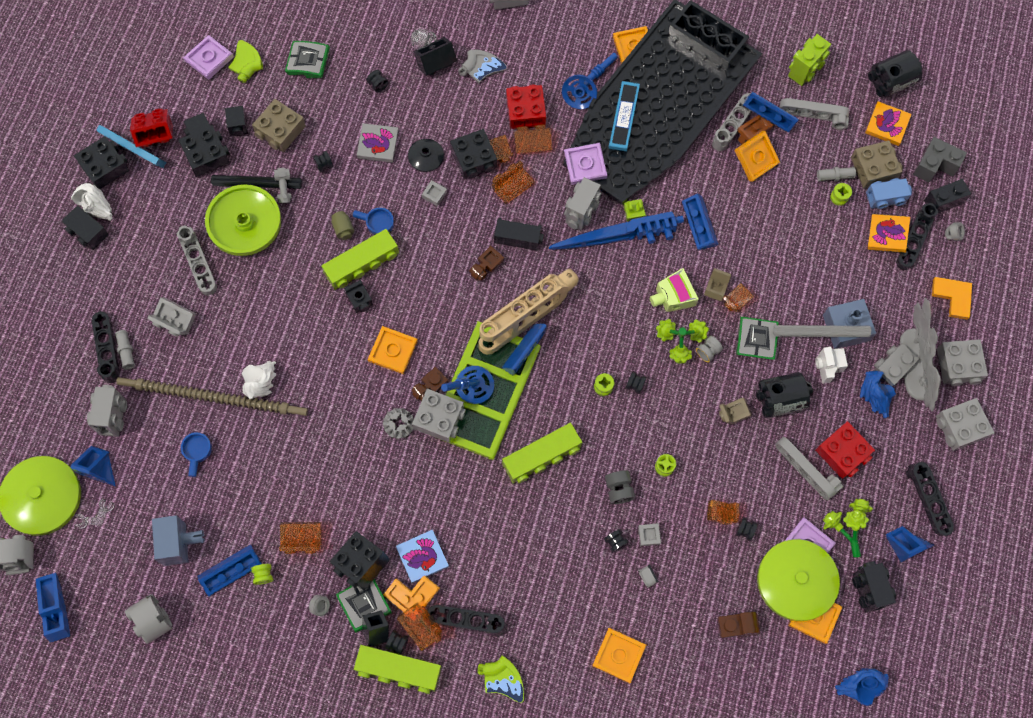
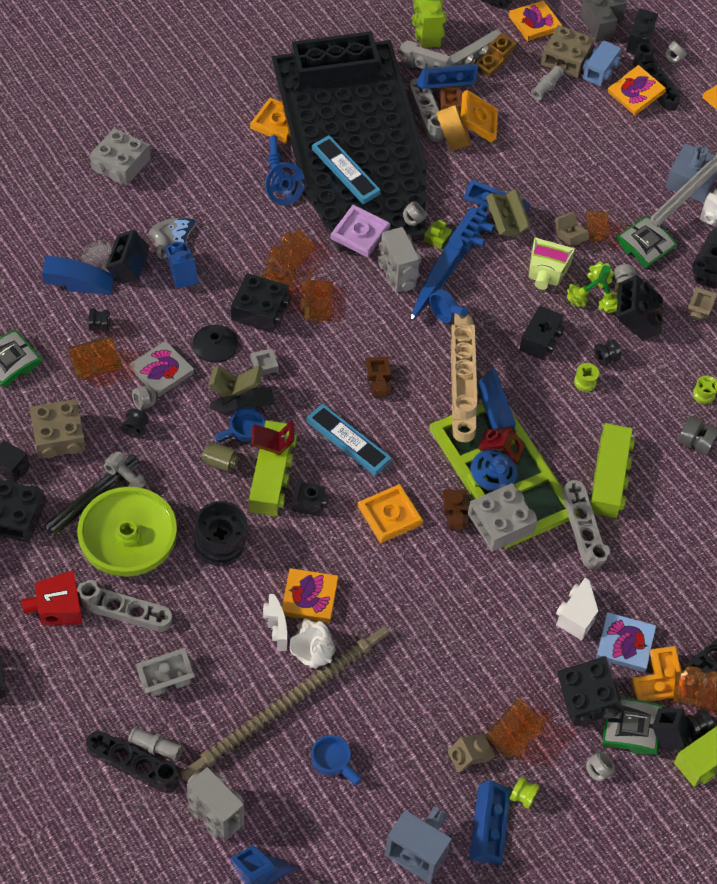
camera: 50 degrees left, 15 degrees down
light grey gear [383,408,414,439] -> none
black brick [494,217,544,251] -> none
red brick [506,84,546,129] -> none
lime wheel [830,183,852,206] -> none
none -> red torso [21,570,83,625]
none -> blue slope [42,256,115,295]
none -> clear orange bracket [68,336,123,379]
none -> light grey tile [132,385,156,411]
none -> blue slope [165,242,199,288]
none -> black wheel [194,501,247,566]
none -> olive bracket [208,365,263,397]
none -> black slope [210,387,275,412]
none -> dark red bracket [252,421,294,455]
none -> white slope [263,594,287,651]
none -> light orange tile [282,568,338,623]
none -> tile [306,404,391,476]
none -> light grey plate [398,40,452,69]
none -> light grey tile [403,201,426,226]
none -> blue piece [429,289,468,323]
none -> pearl gold slope [436,105,472,151]
none -> dark tan bracket [448,734,495,772]
none -> pearl gold slope [475,33,517,78]
none -> dark red bracket [478,427,525,463]
none -> olive bracket [486,189,531,237]
none -> black brick [519,305,565,361]
none -> white slope [556,578,598,640]
none -> light grey beam [562,480,610,570]
none -> black brick [616,275,664,341]

